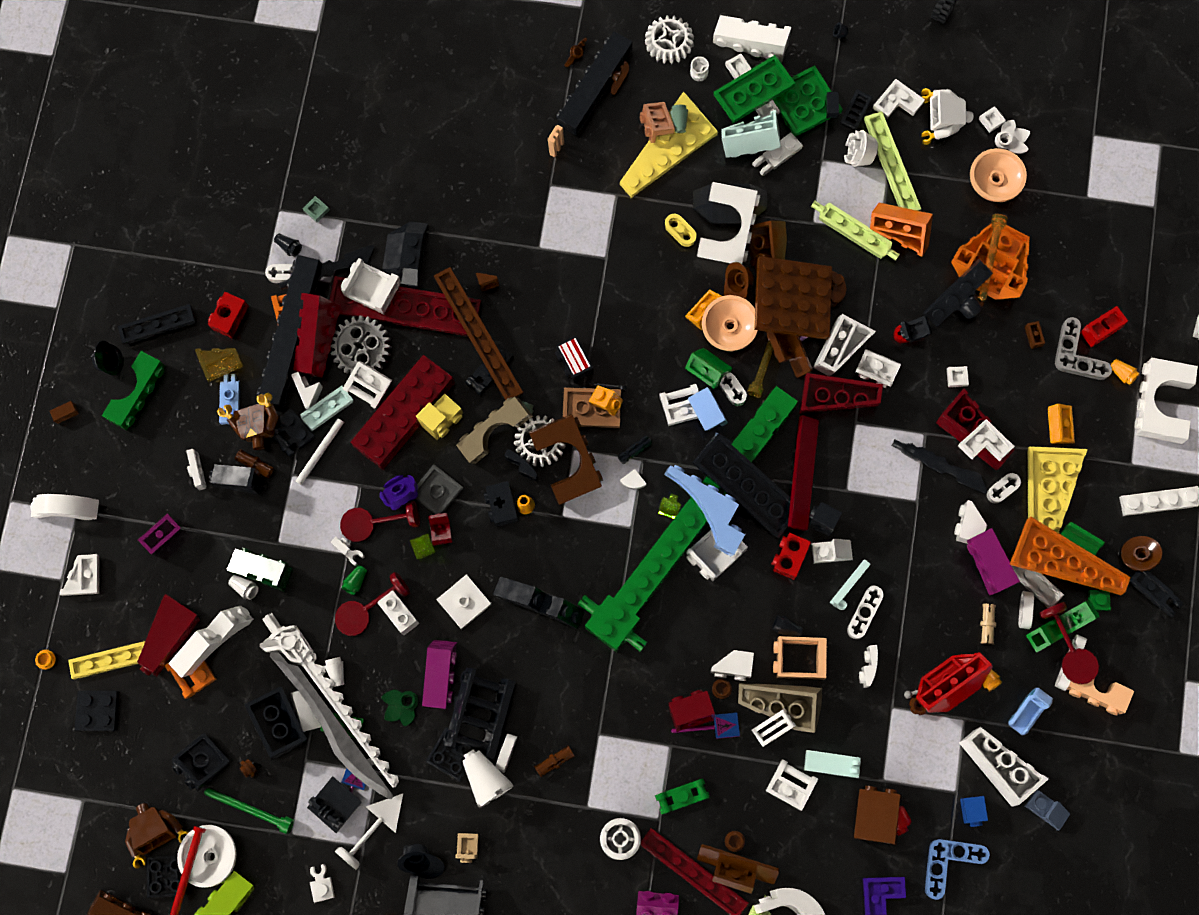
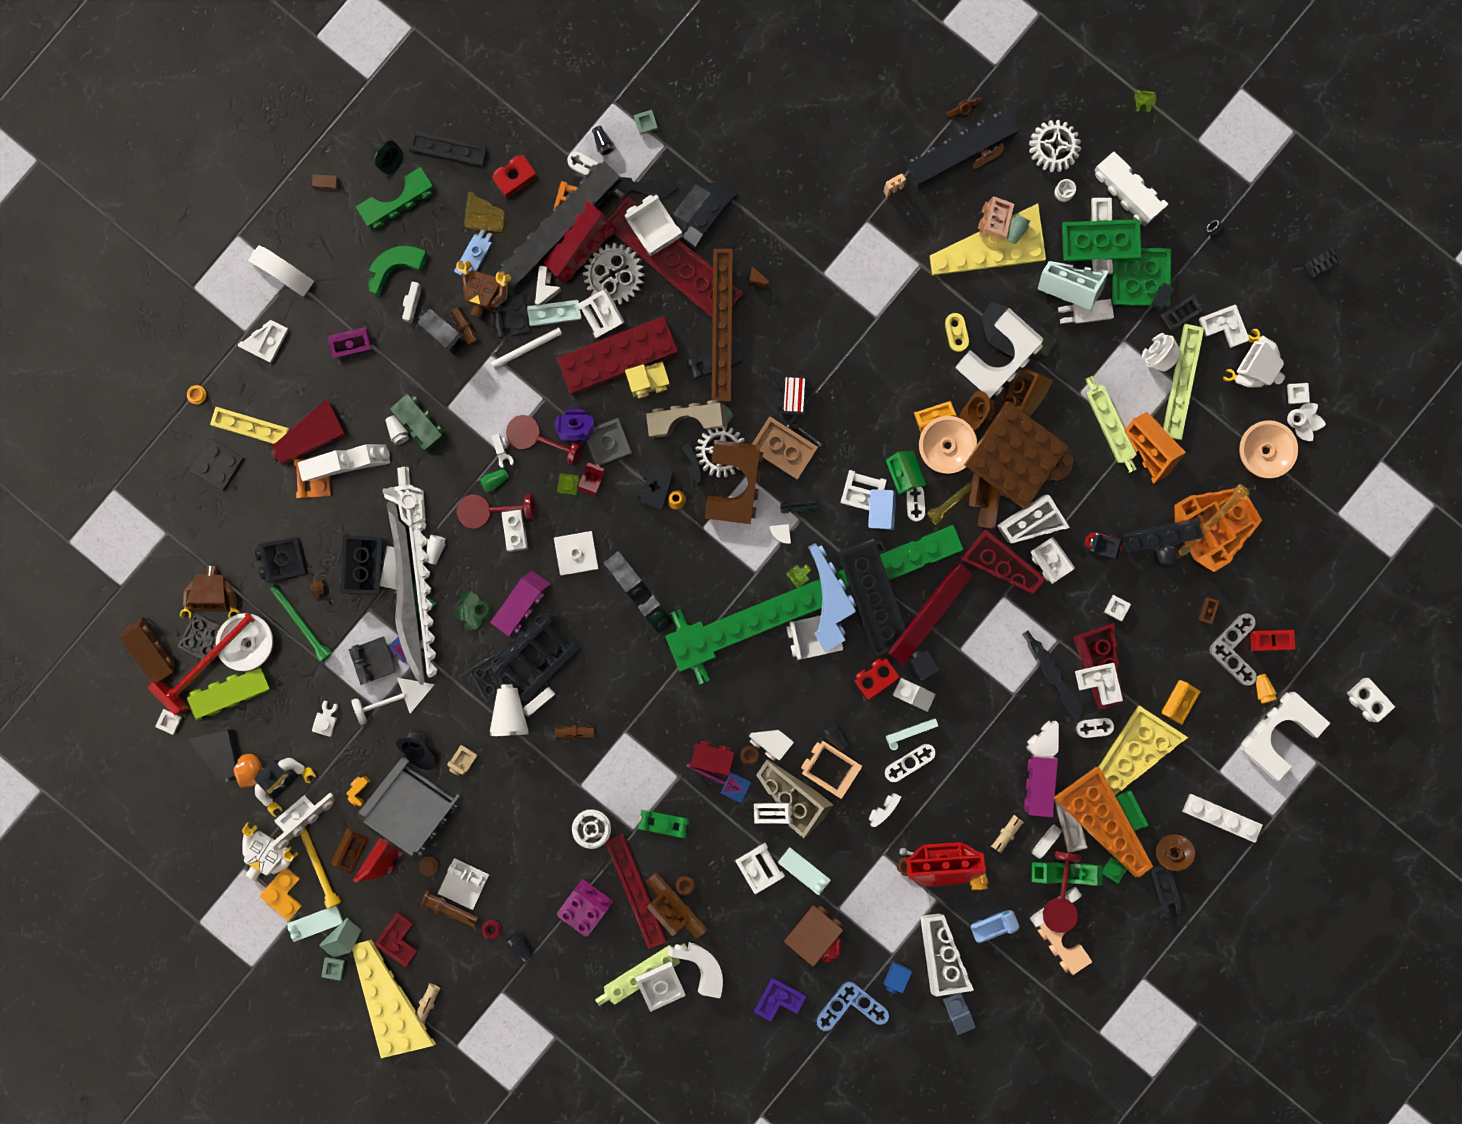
camera: 30 degrees right, 10 degrees up
light orange bracket [589,386,623,416] -> none
none -> green arch [368,246,428,296]

